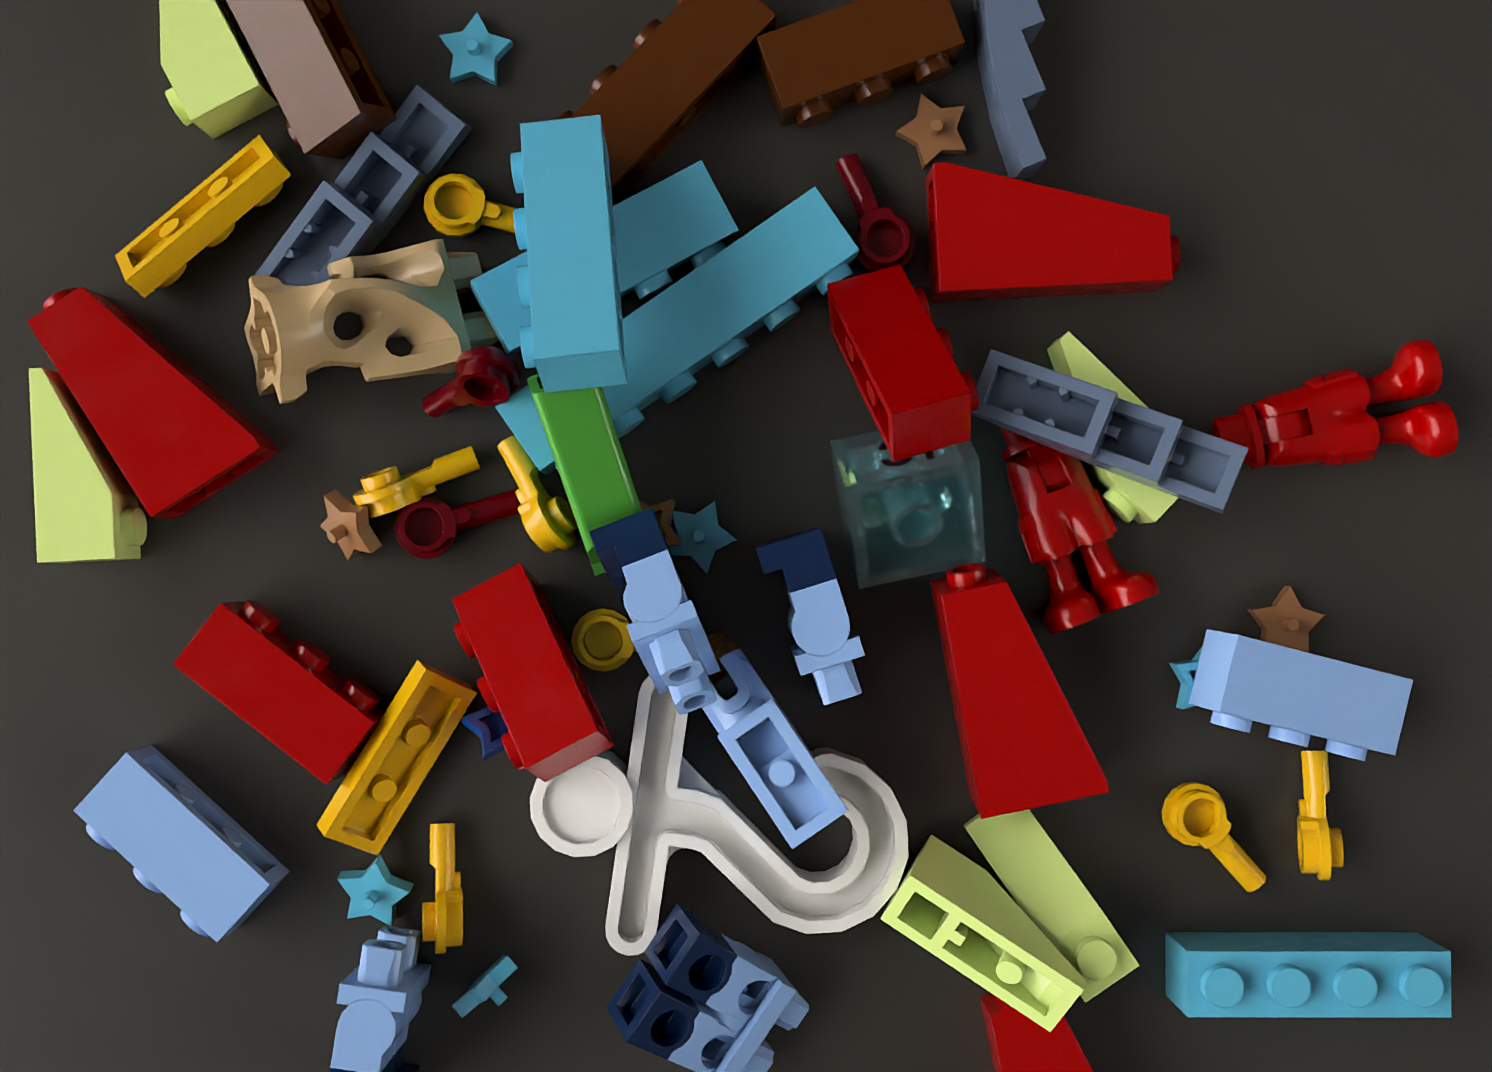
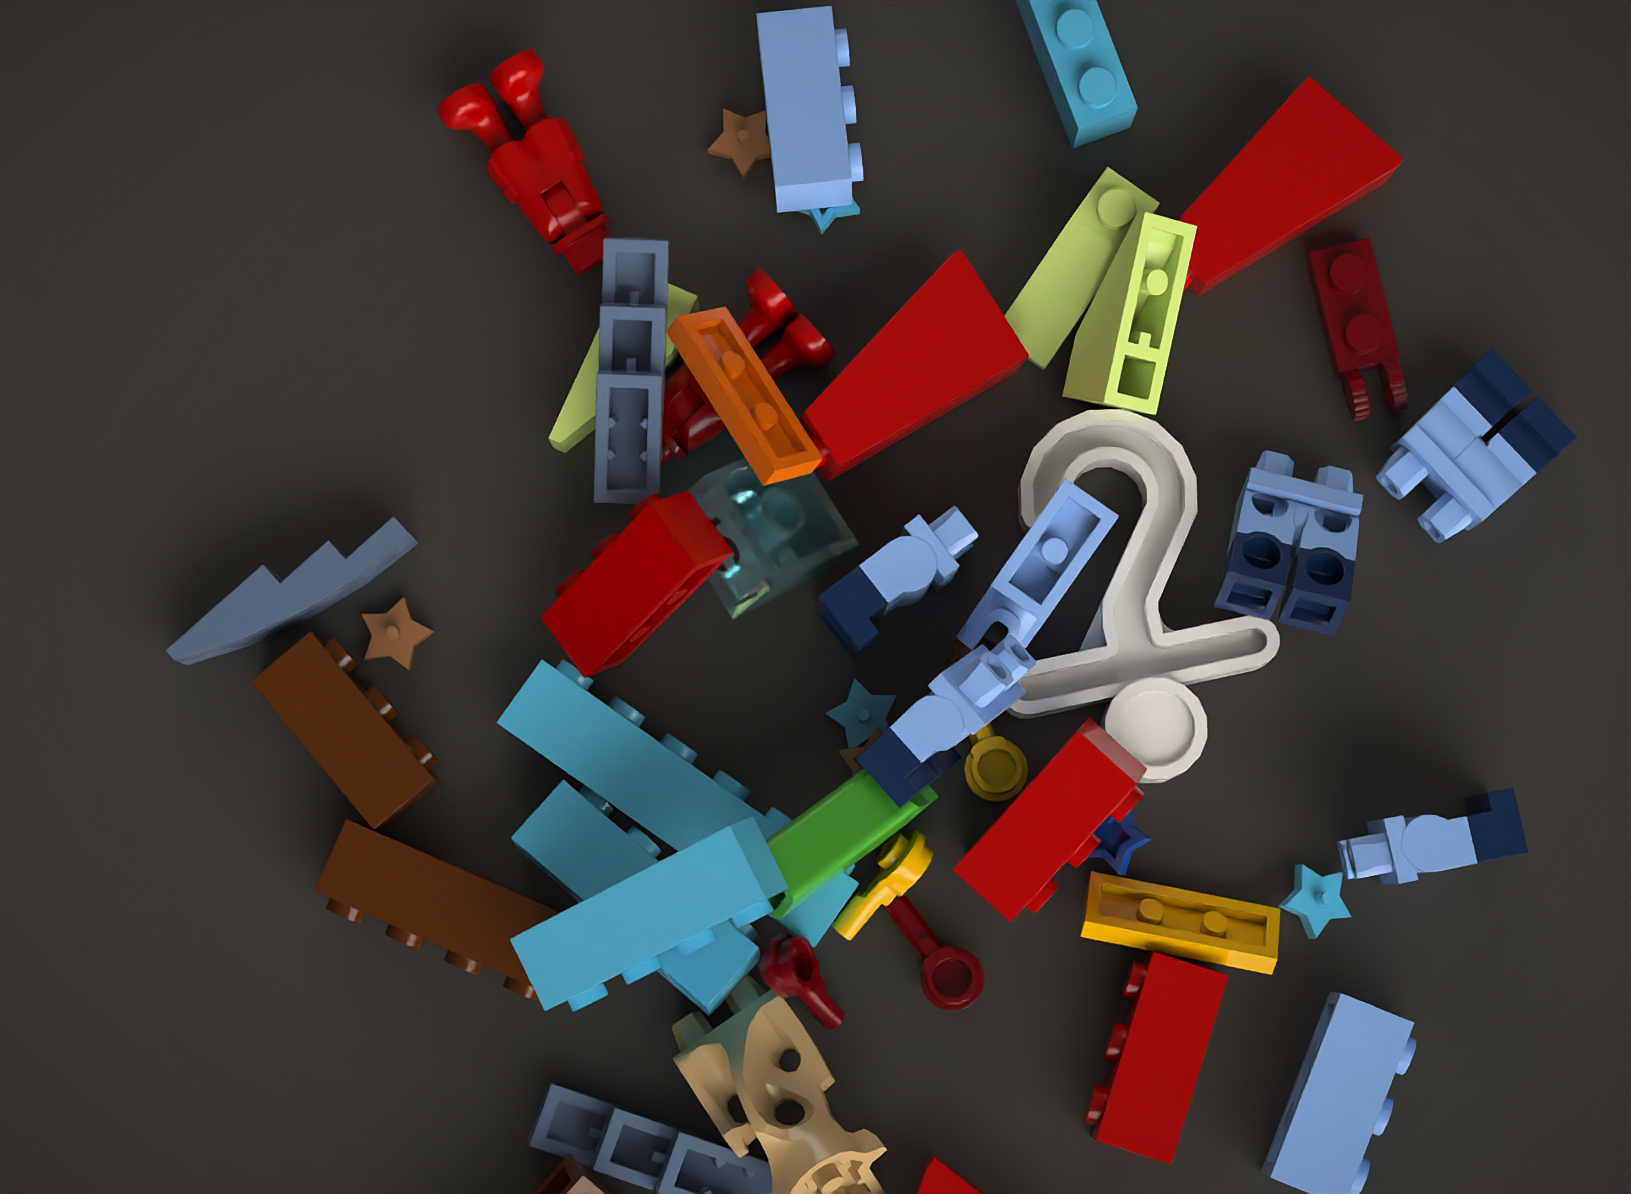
camera: 110 degrees left, 5 degrees down
medium nougat piece [320,489,382,561] -> none
yellow plate [353,446,480,518] -> none
yellow plate [422,823,463,954] -> none
yellow plate [424,173,516,237] -> none
medium azure piece [439,12,514,86] -> none
medium azure piece [452,954,518,1018] -> none
dark red plate [835,153,916,272] -> none
red slope [926,162,1181,303] -> none
yellow plate [1162,781,1266,892] -> none
yellow plate [1297,751,1344,881] -> none
none -> orange plate [666,306,823,486]

